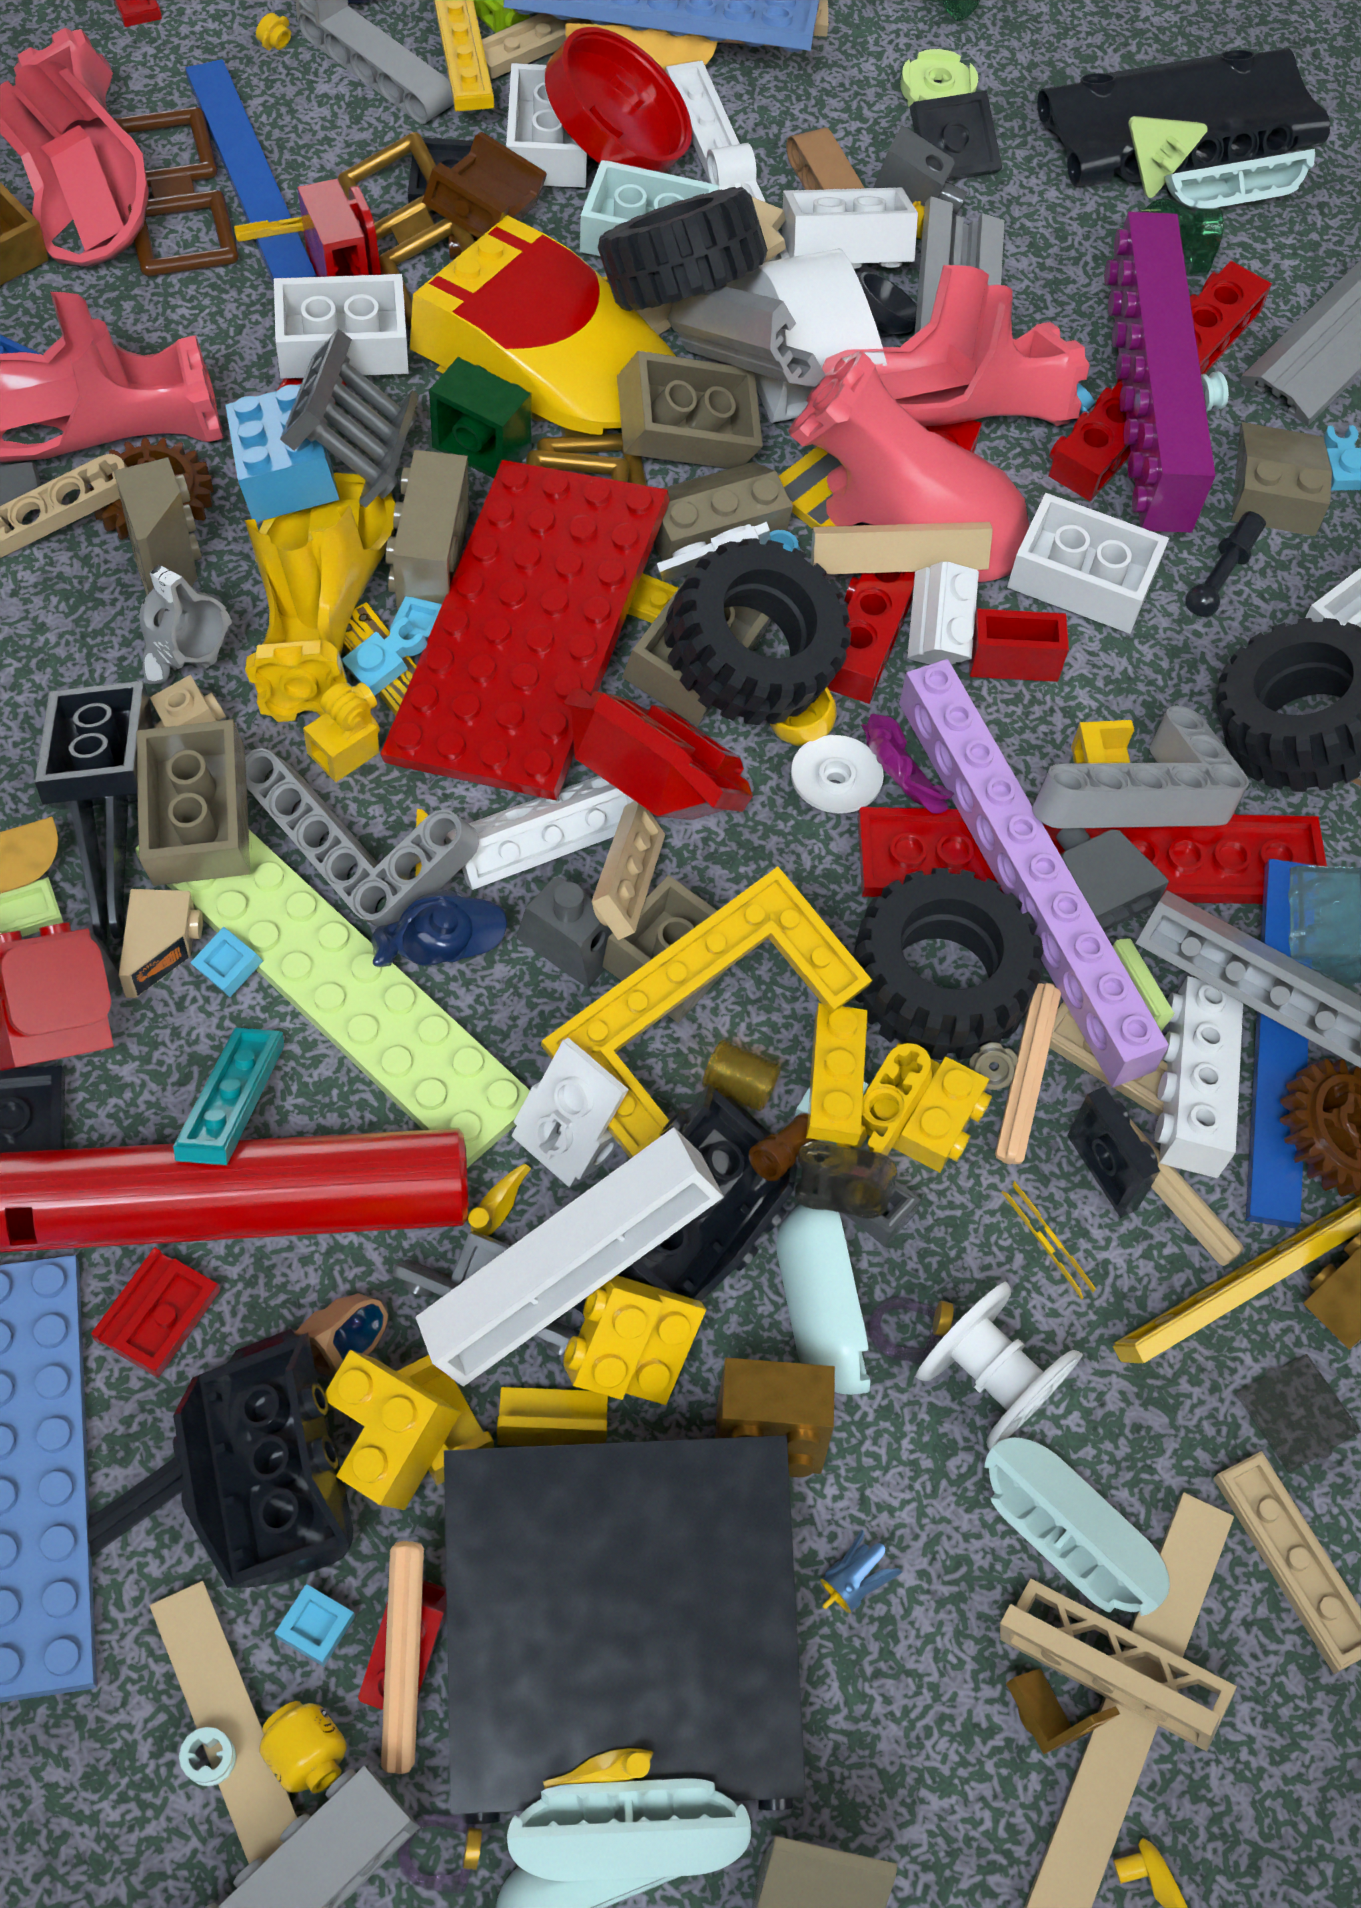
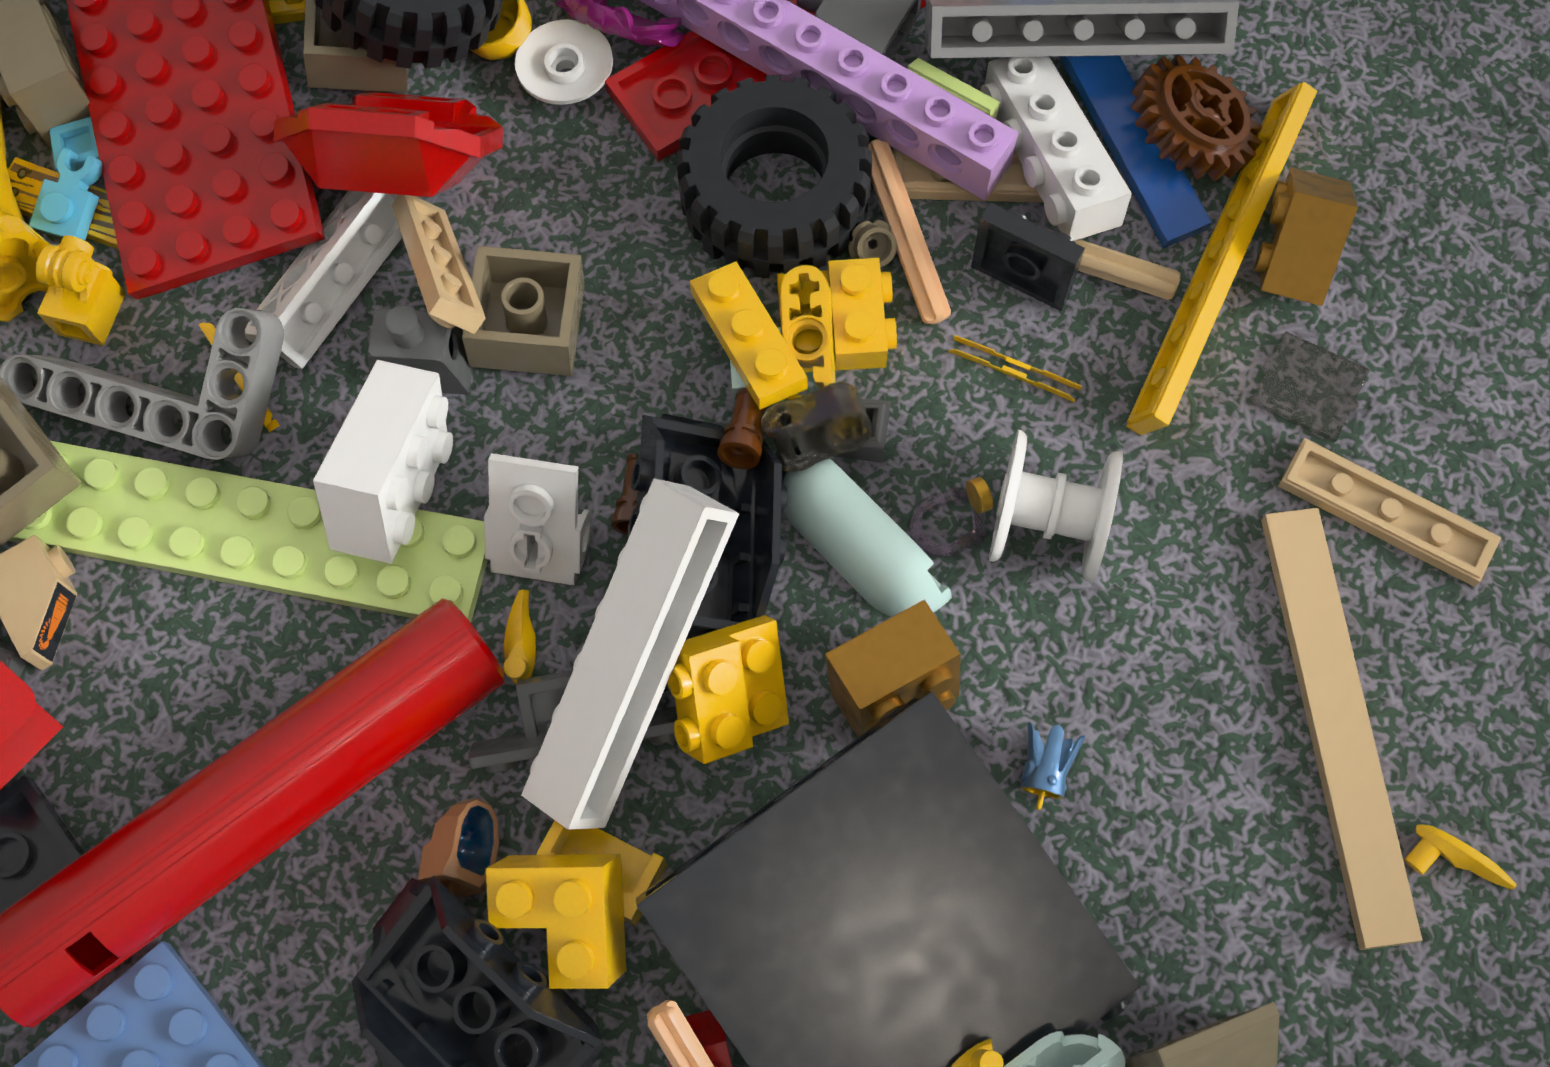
camera: 25 degrees left, 10 degrees up
red plate [91,1247,220,1378] -> none
teal tile [173,1028,284,1165] -> none
medium azure plate [190,927,263,997] -> none
dark blue hair [372,890,507,967] -> none
yellow panel [497,1387,608,1447] -> none
yellow plate [541,866,872,1159] -> none
clear yellow piece [702,1038,781,1112] -> none
light aqua brick [985,1438,1170,1616] -> none
tan fence [1000,1578,1237,1752] -> none
pearl gold bracket [1006,1669,1120,1755] -> none
none -> white brick [313,360,453,564]

